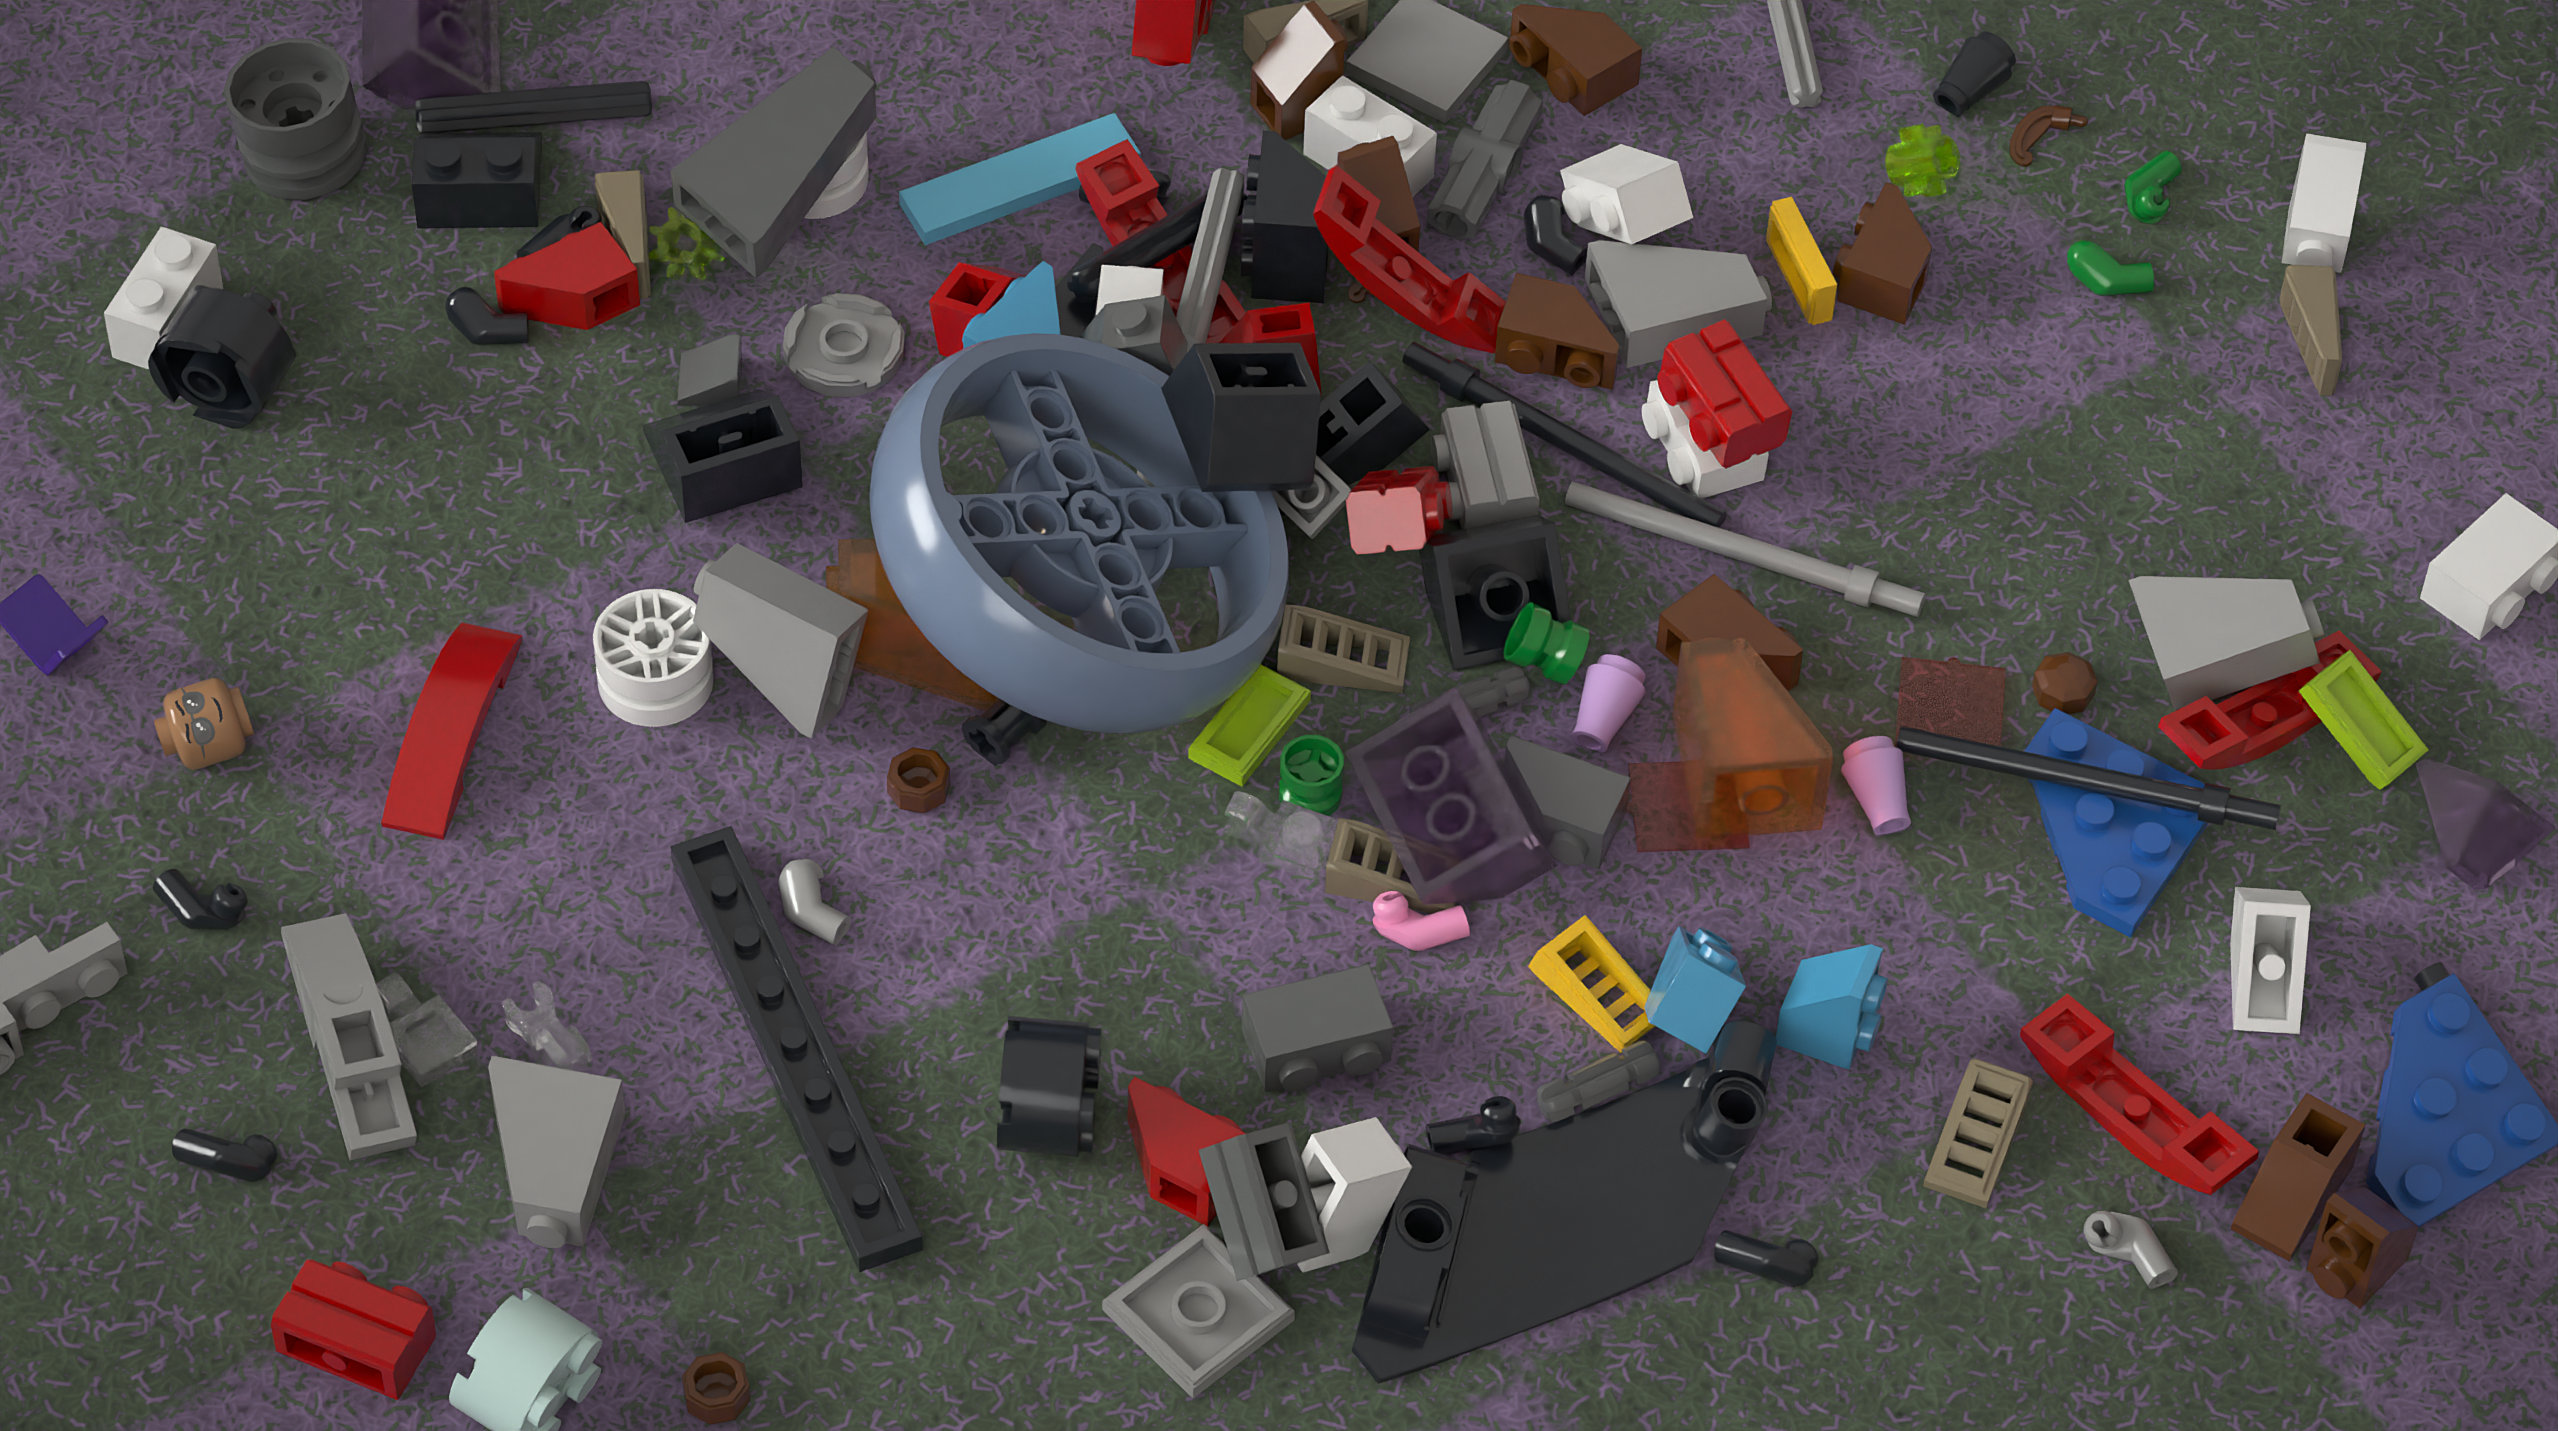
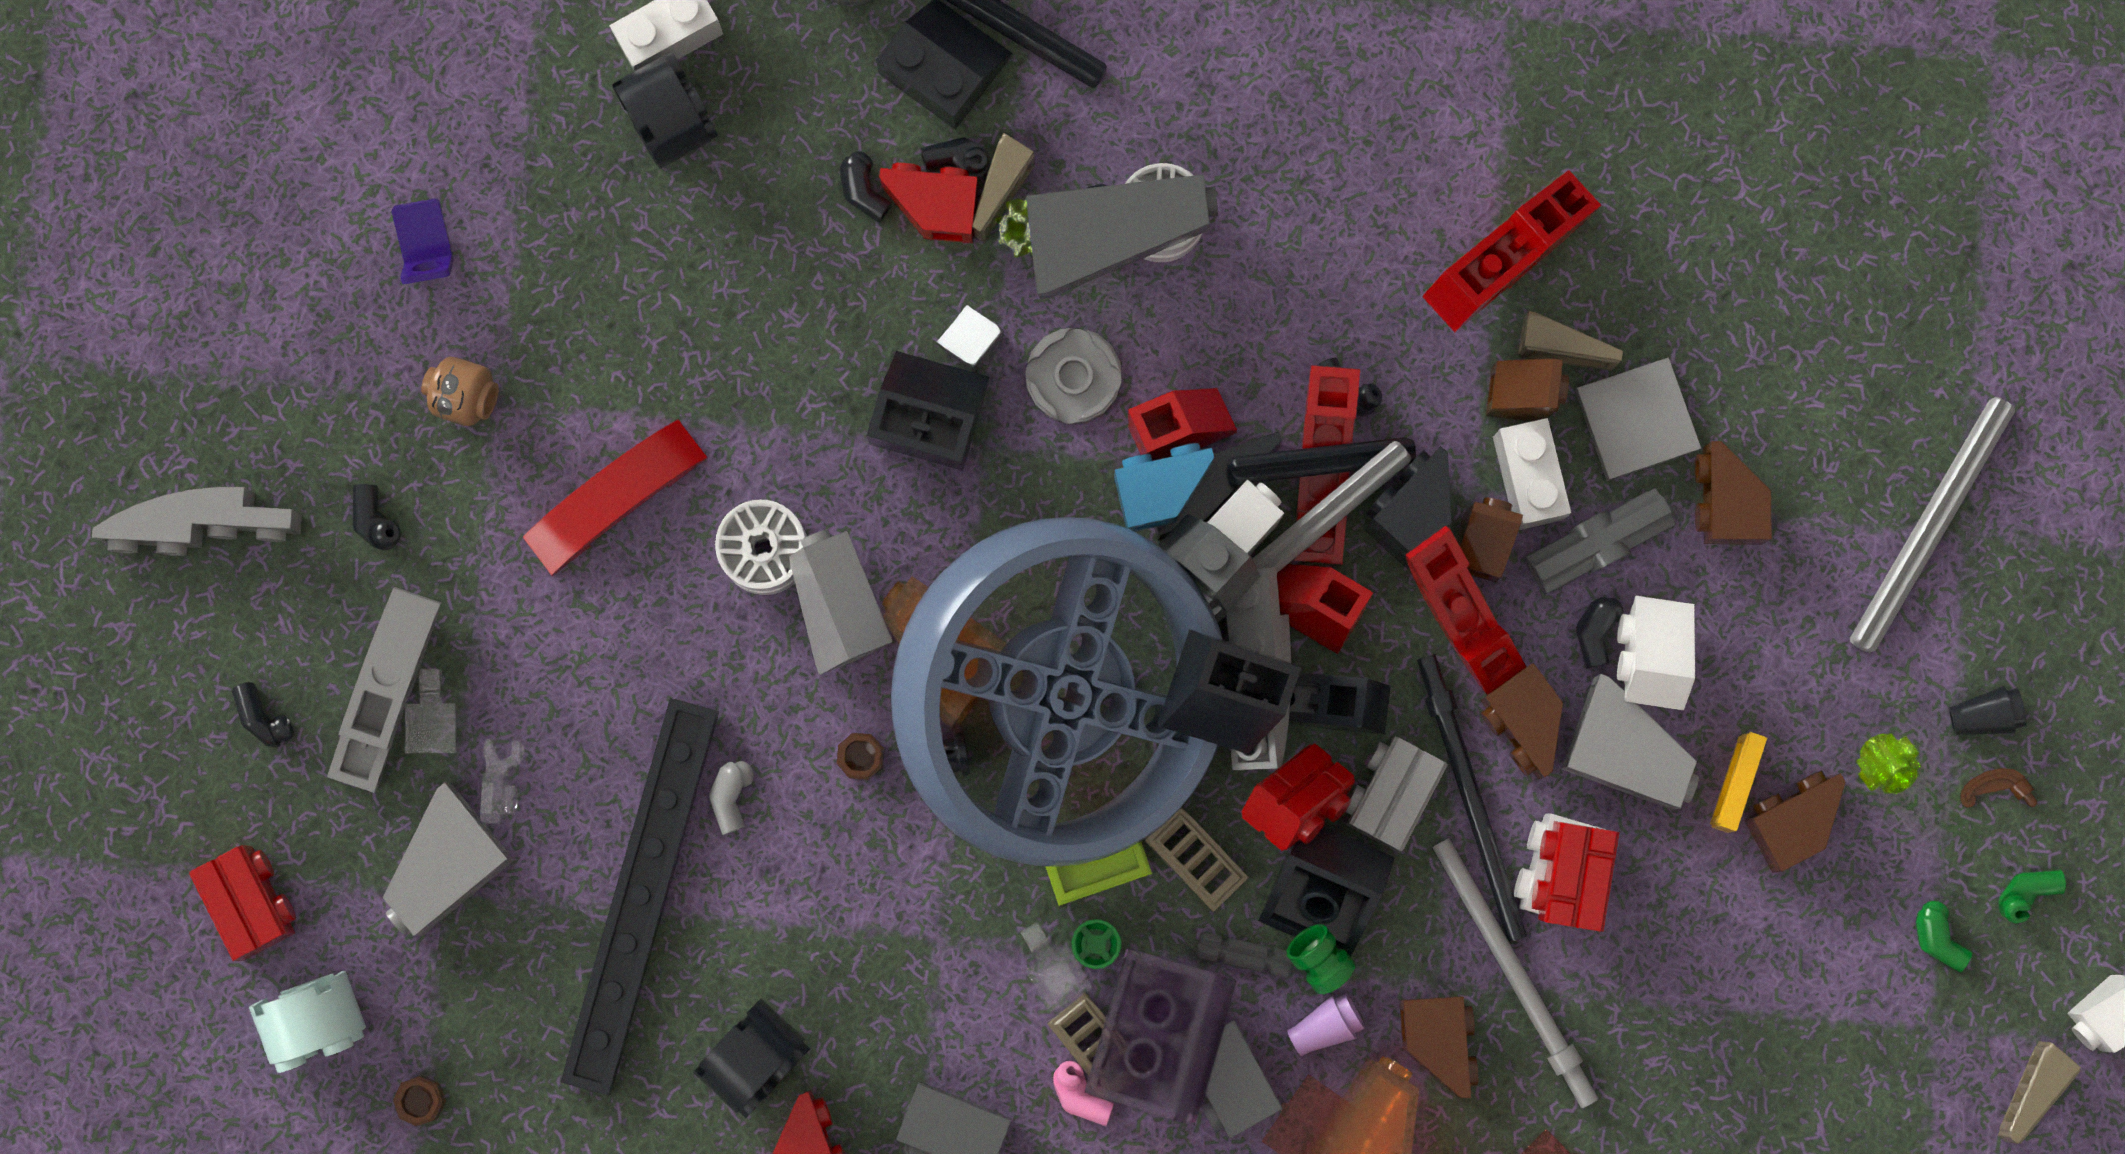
camera: 40 degrees right, 30 degrees up
medium azure tile [899,113,1141,245] -> none

